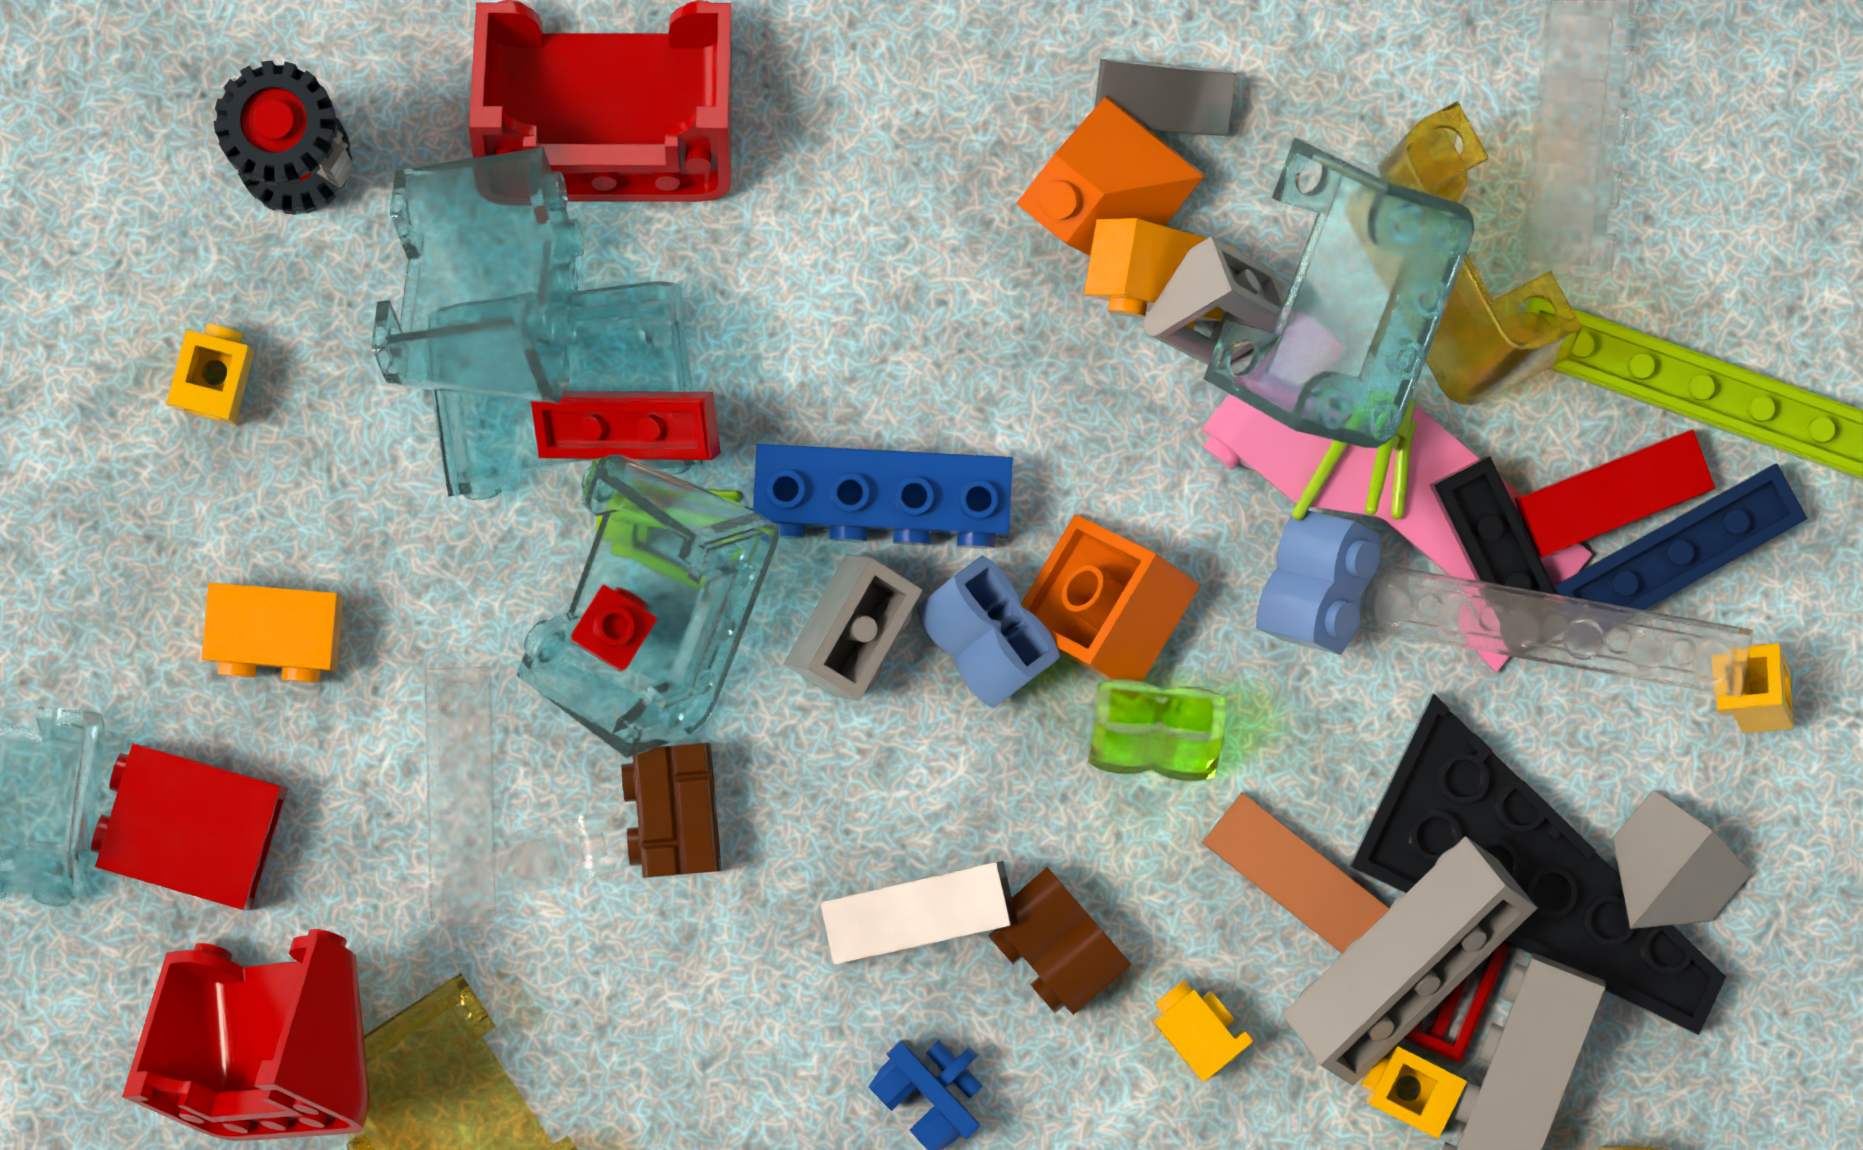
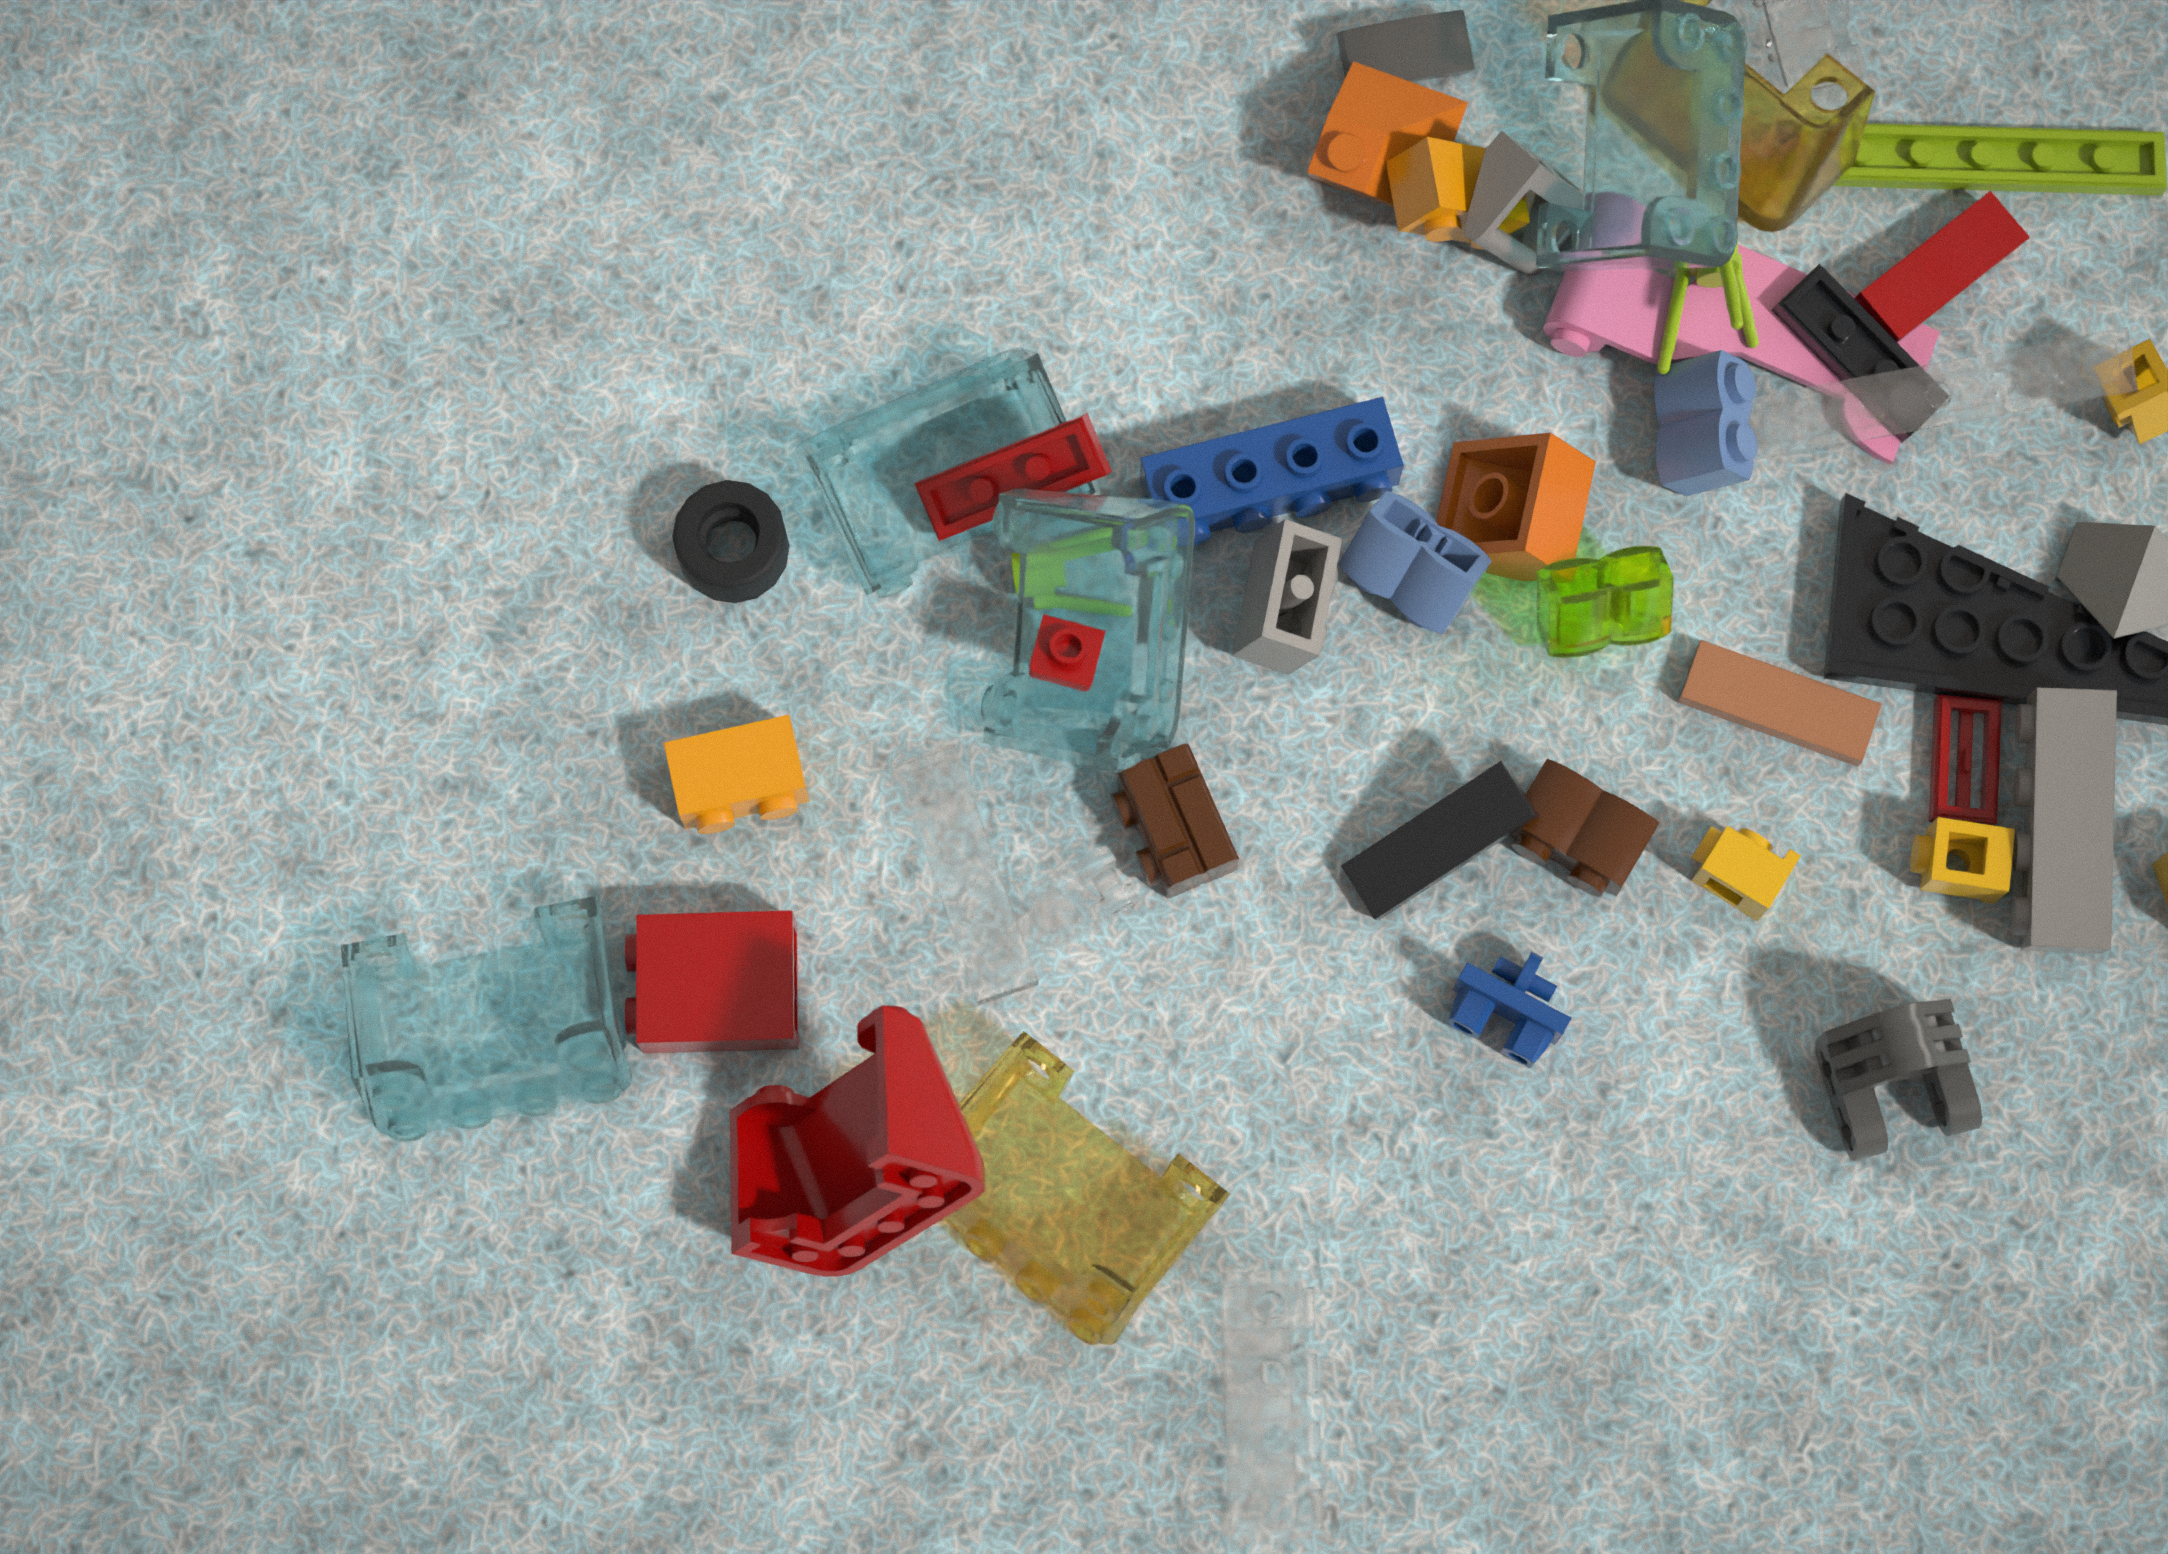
camera: 15 degrees left, 10 degrees down
yellow brick [166,324,255,426] -> none
black plate [214,60,354,215] -> none
clear light blue windscreen [371,147,585,404] -> none
red windscreen [469,0,732,202] -> none
light grey brick [1282,836,1537,1086] -> none
dark blue plate [1554,463,1808,643] -> none
none -> black tyre [672,480,790,603]

